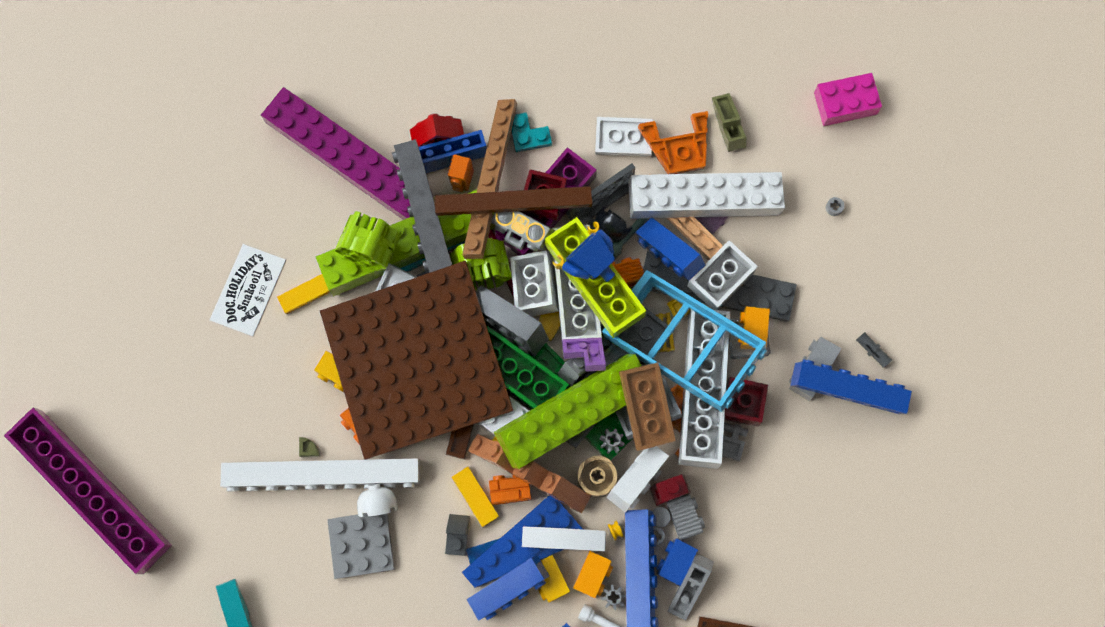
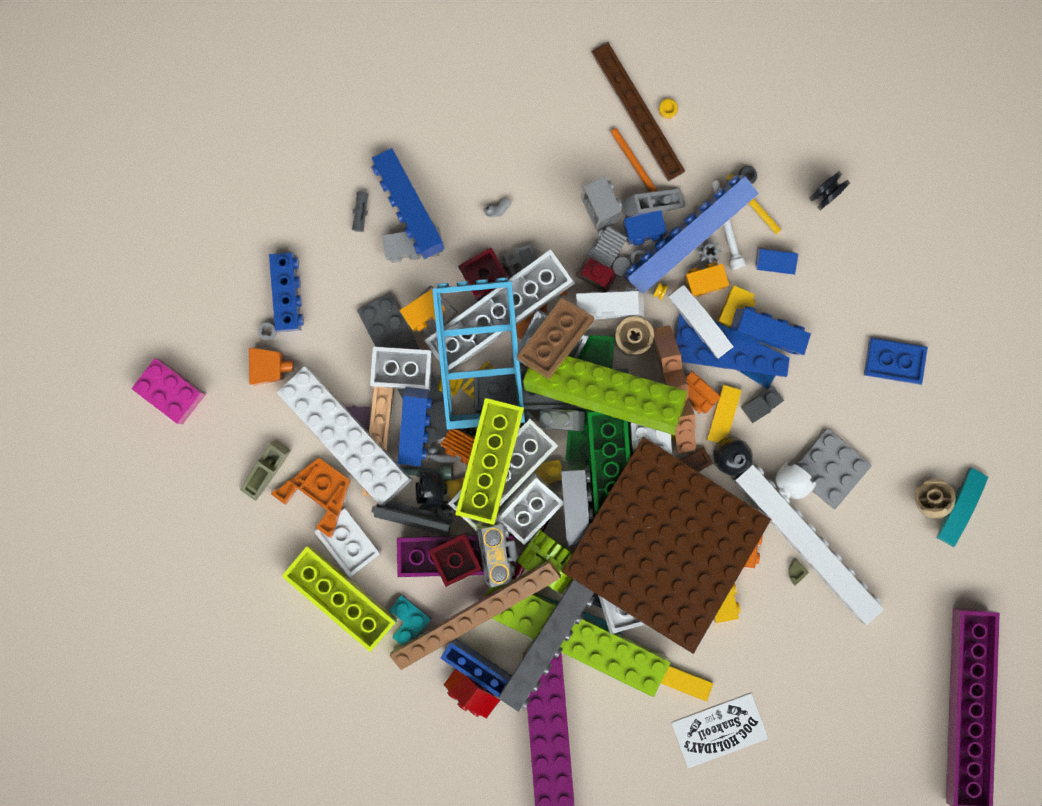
camera: 135 degrees left, 10 degrees up
lime piece [335,211,402,272] -> none
reddish brown tile [435,186,592,216] -> none
orange brick [447,155,474,192] -> none
blue torso [552,222,615,282] -> none
medium lavender plate [562,337,606,371] -> none
light grey gear [600,429,625,454] -> none
none -> orange torso [249,348,294,386]
none -> blue brick [269,252,304,333]
none -> neon yellow brick [281,545,398,652]
none -> light grey arm [428,447,456,463]
none -> light grey arm [484,197,512,217]
none -> light grey brick [581,176,623,232]
none -> orange bar [610,128,658,192]
none -> black cylinder [713,437,753,476]
none -> tan cylinder [915,479,956,519]

